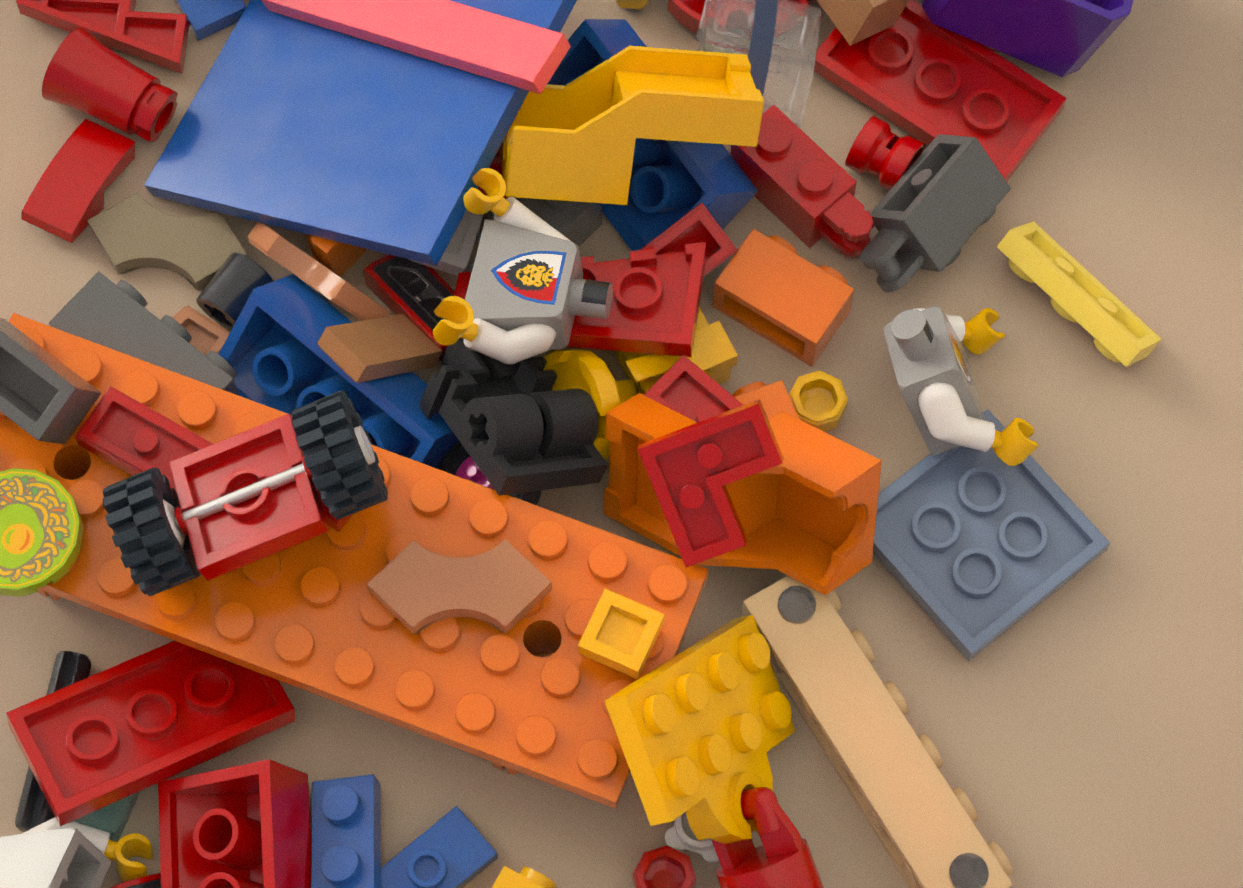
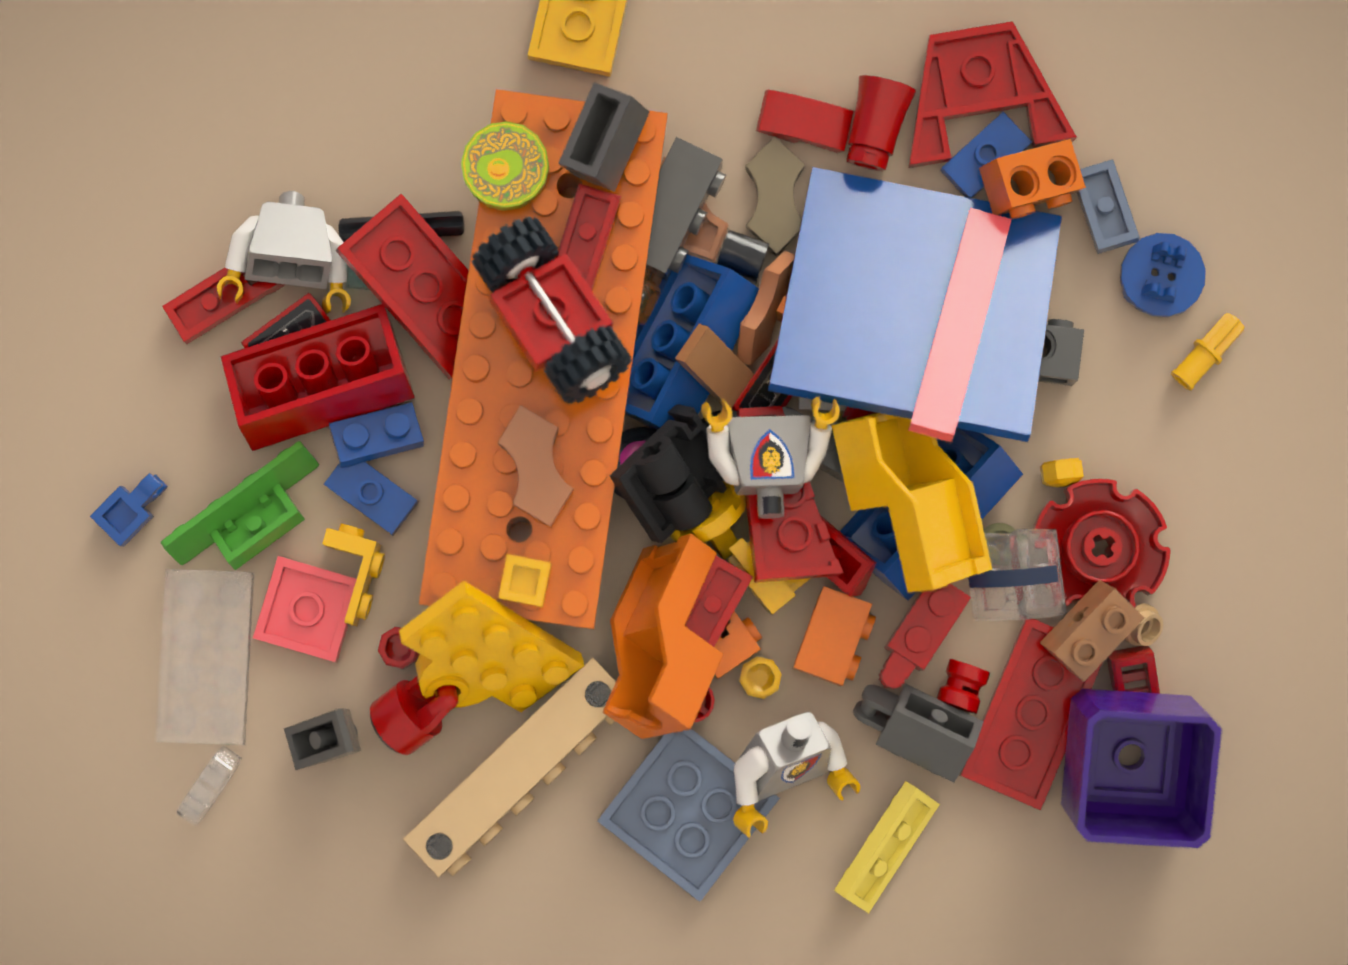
camera: 80 degrees right, 15 degrees up
red plate [637,399,784,568] -> none

